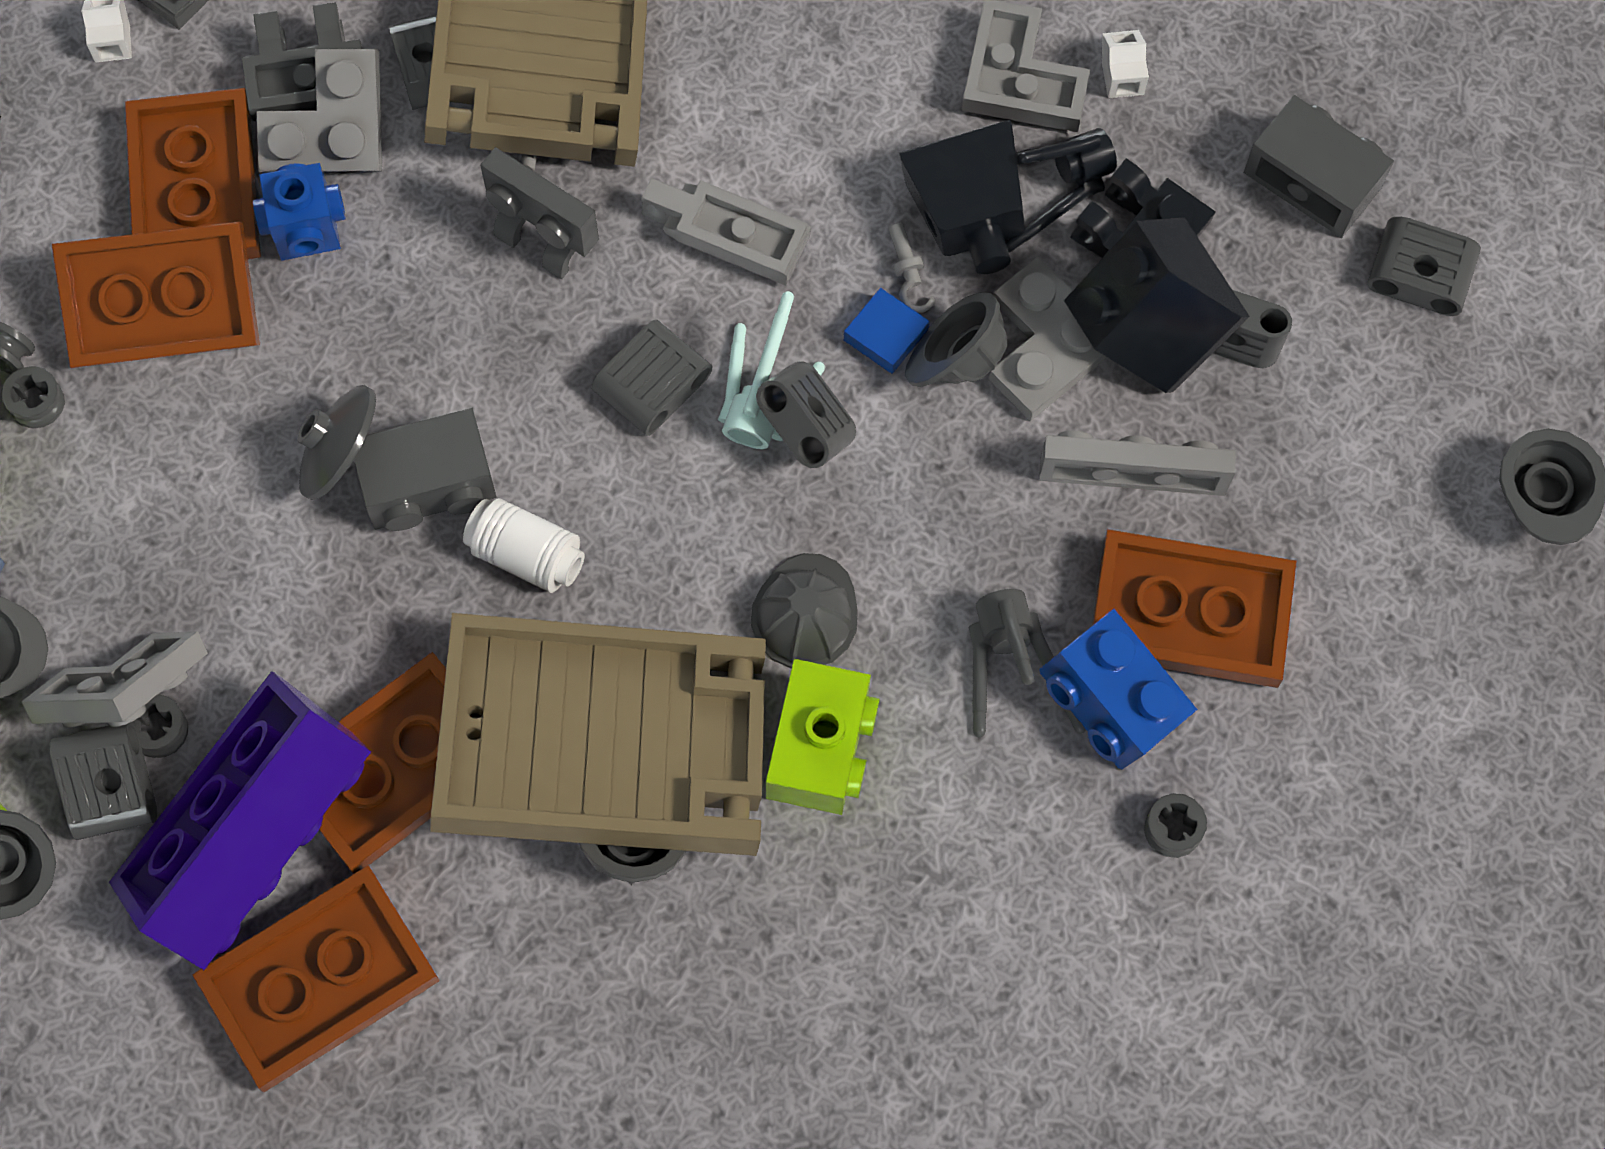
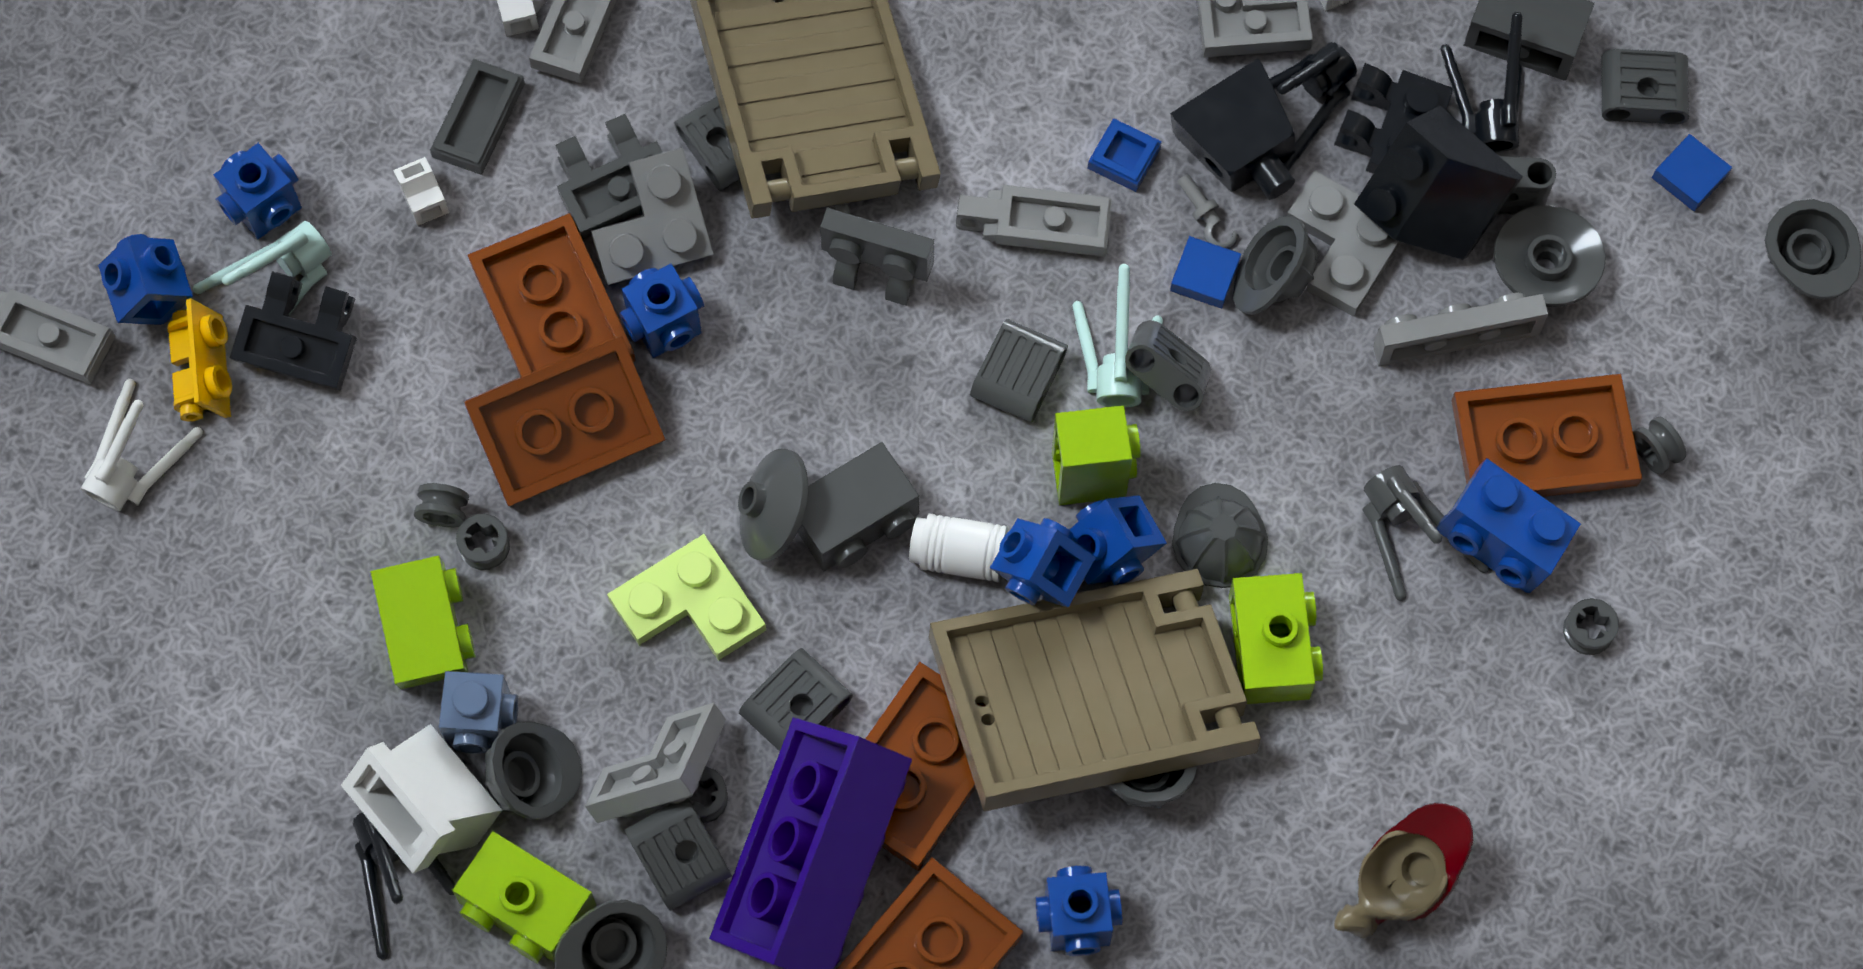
camera: 15 degrees left, 0 degrees up
none -> yellowish green plate [607,534,766,661]
none -> dark grey piece [739,648,853,751]
none -> blue brick [990,518,1096,608]
none -> blue brick [1035,866,1122,956]
none -> lime brick [1052,405,1141,505]
none -> blue brick [1069,495,1167,586]
none -> blue tile [1087,118,1162,192]
none -> dark tan hair [1334,803,1473,939]
none -> black plant [1440,12,1523,152]
none -> dark grey dish [1494,205,1606,307]
none -> dark grey bush [1633,416,1686,474]
none -> blue tile [1652,134,1733,212]

